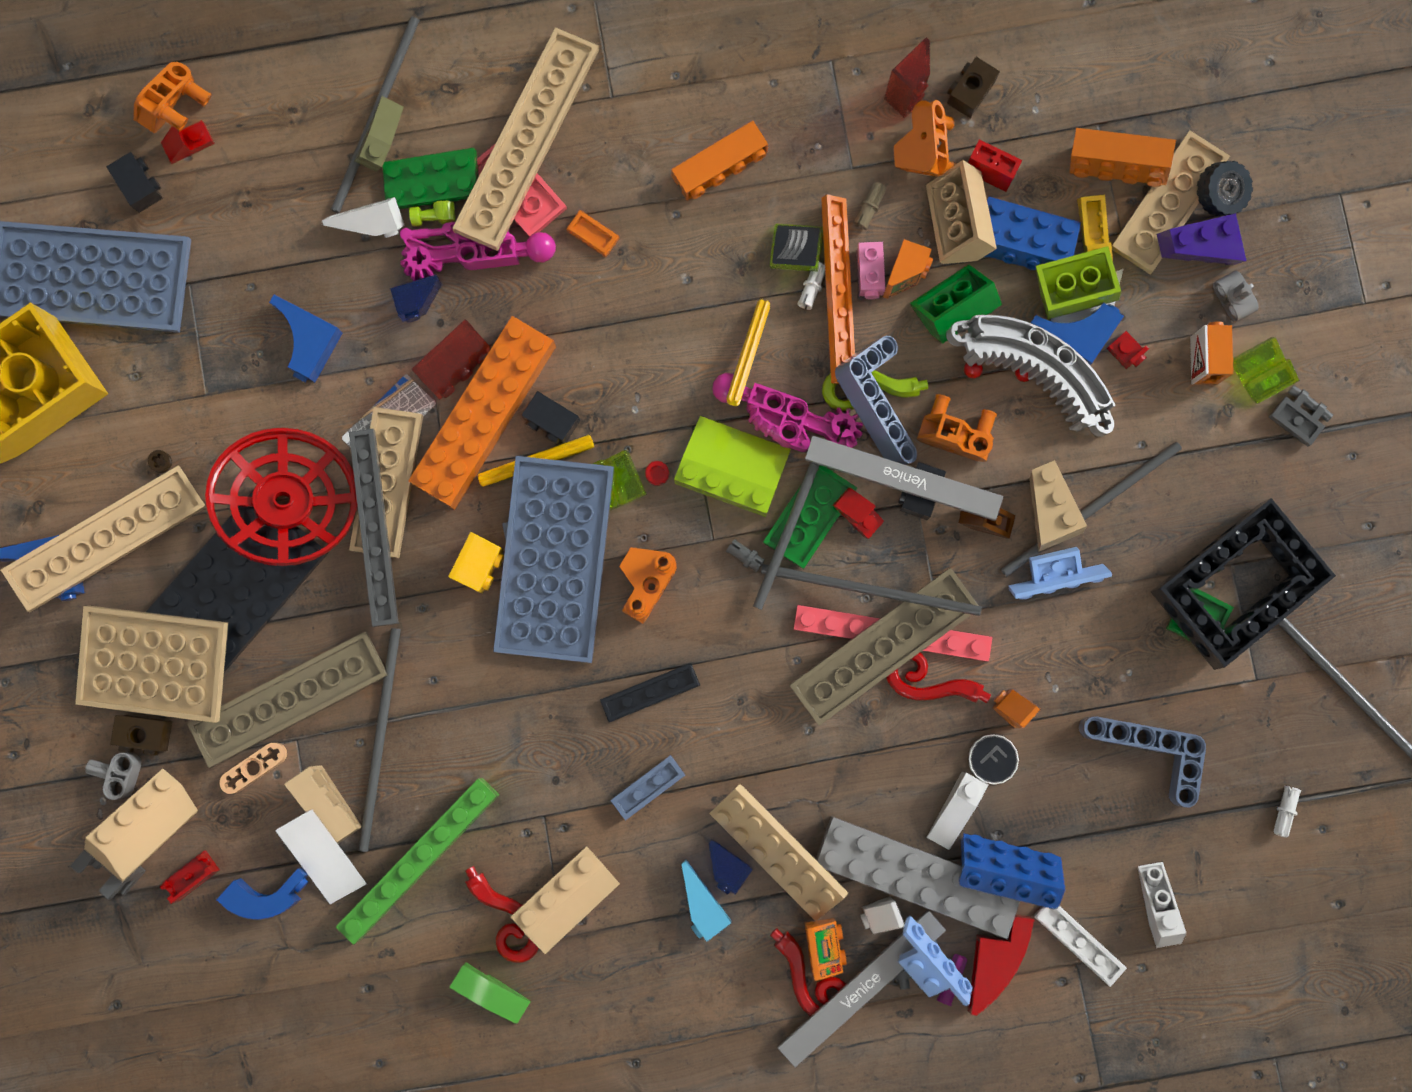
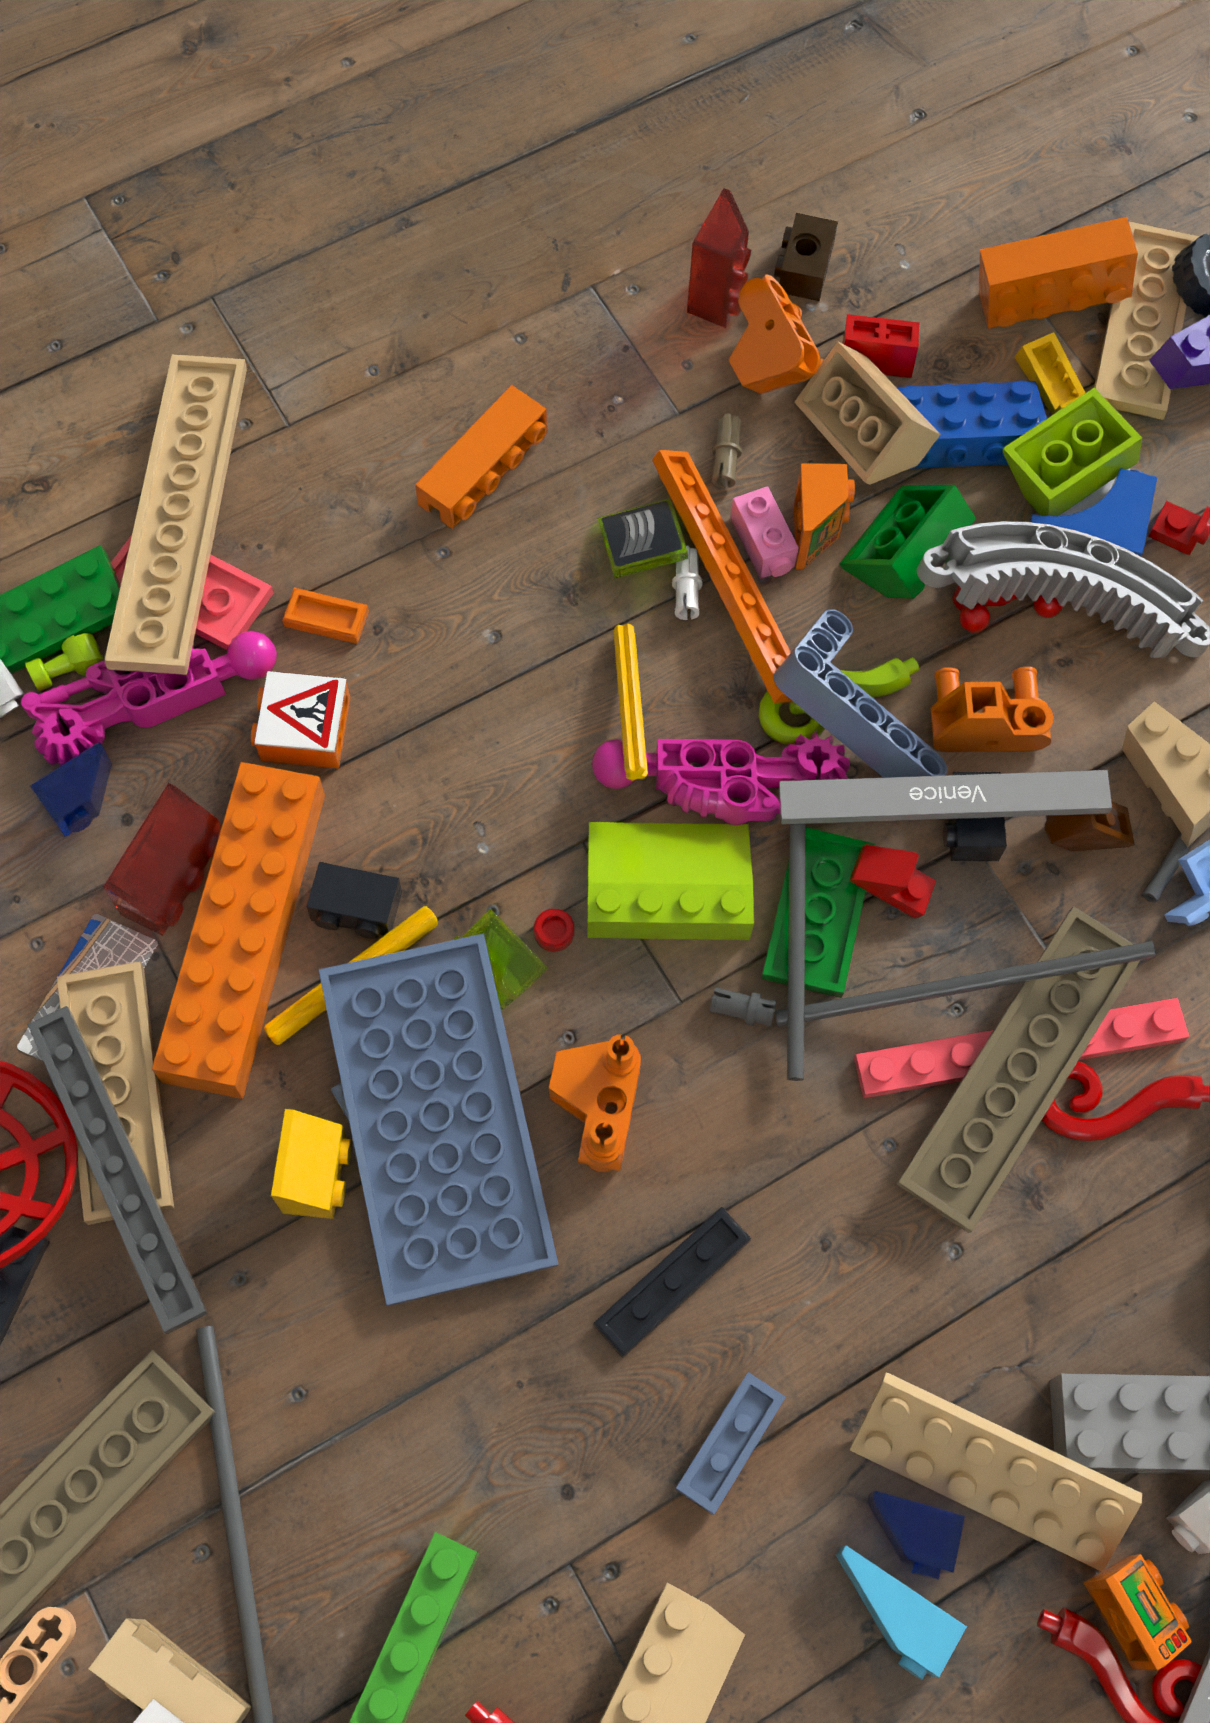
camera: 25 degrees left, 15 degrees down
none -> piece [251,671,350,769]

